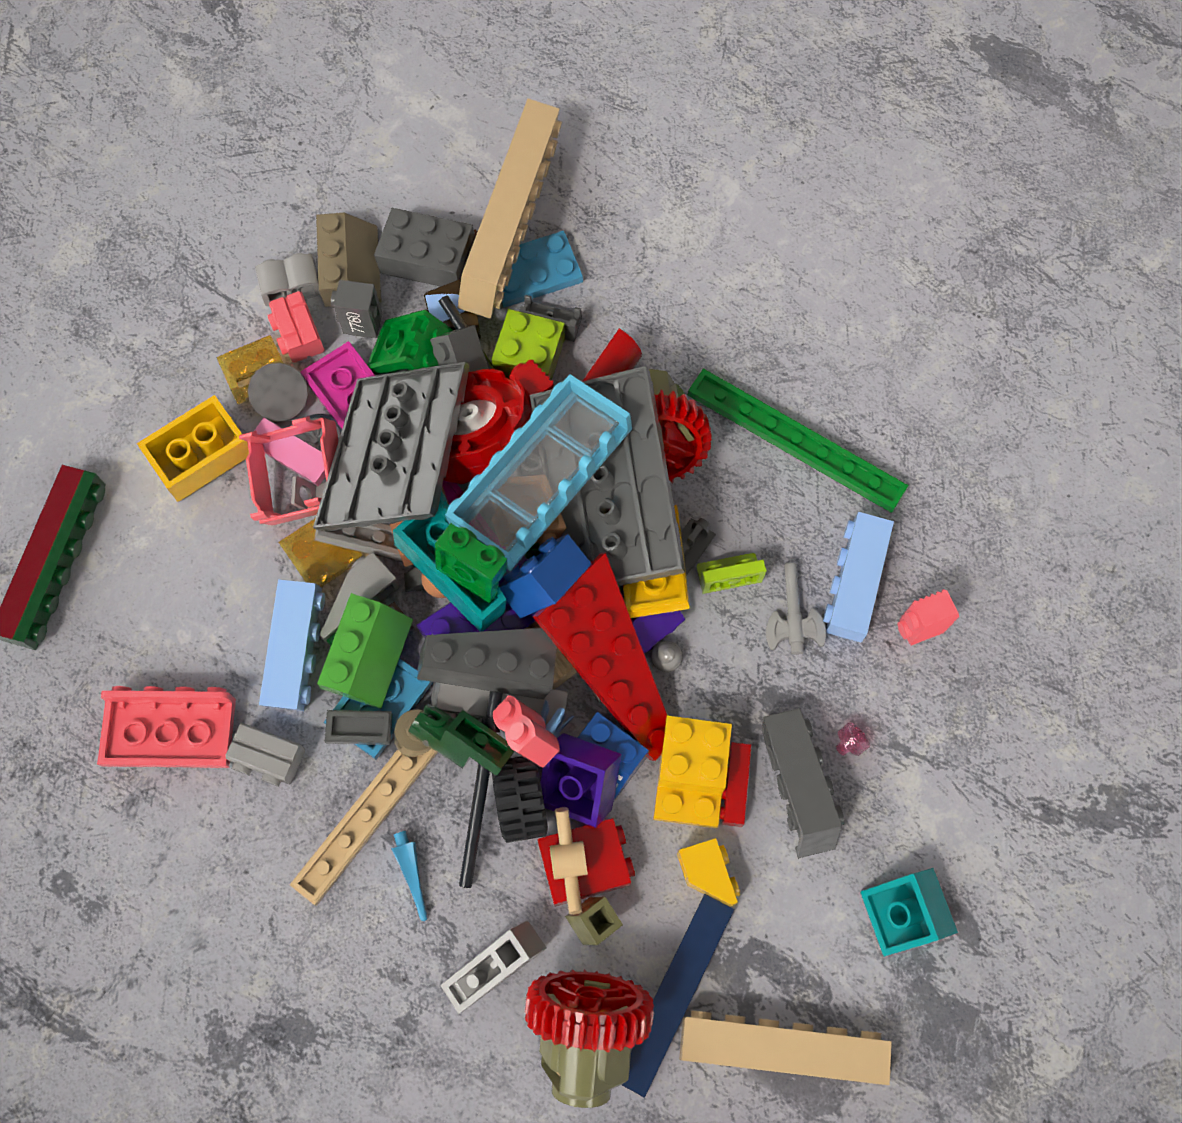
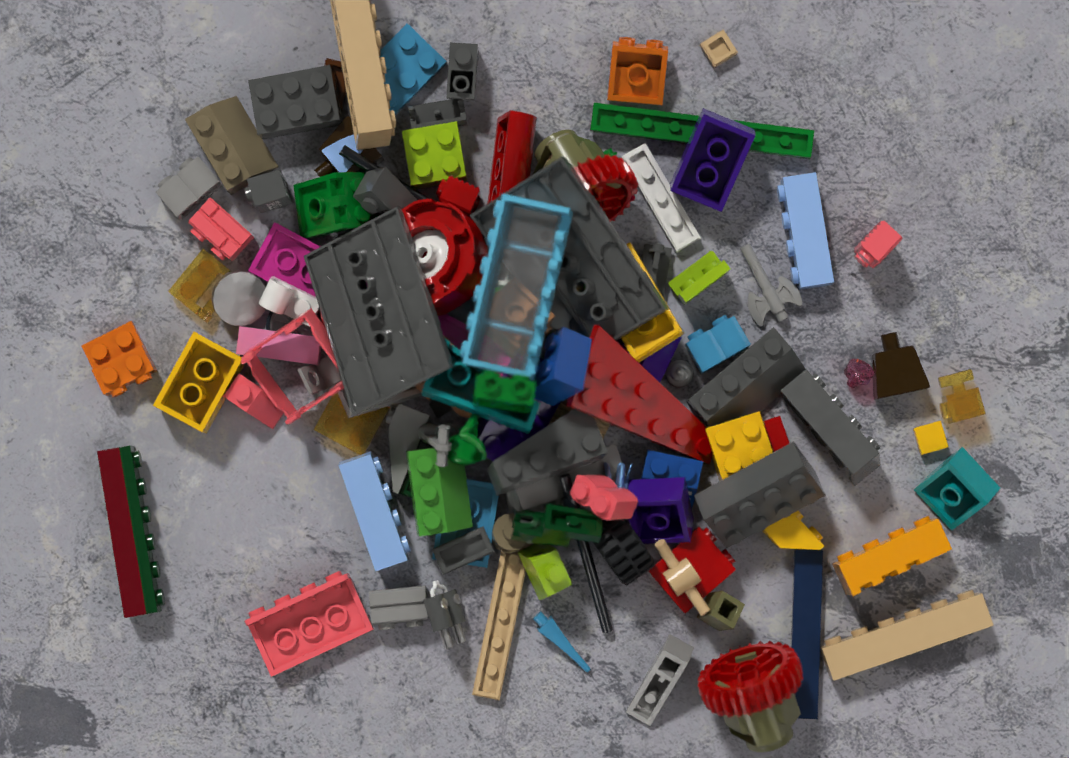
camera: 20 degrees left, 15 degrees up
none -> orange plate [81,321,157,398]
none -> coral slope [223,373,284,429]
none -> white plate [258,276,320,327]
none -> light grey pin [419,420,468,467]
none -> dark grey piece [423,580,466,649]
none -> dark grey slope [446,42,479,100]
none -> green piece [448,414,487,465]
none -> lime torso [518,544,572,600]
none -> orange plate [607,37,668,105]
none -> white tile [621,143,701,253]
none -> dark purple brick [670,108,756,212]
none -> dark azure brick [685,315,751,374]
none -> dark grey slope [686,327,806,428]
none -> dark grey brick [694,442,826,548]
none -> tan tile [699,29,738,68]
none -> light orange wedge [832,515,952,596]
none -> dark brown torso [871,332,930,400]
none -> yellow tile [912,420,948,455]
none -> clear yellow brick [938,369,986,424]

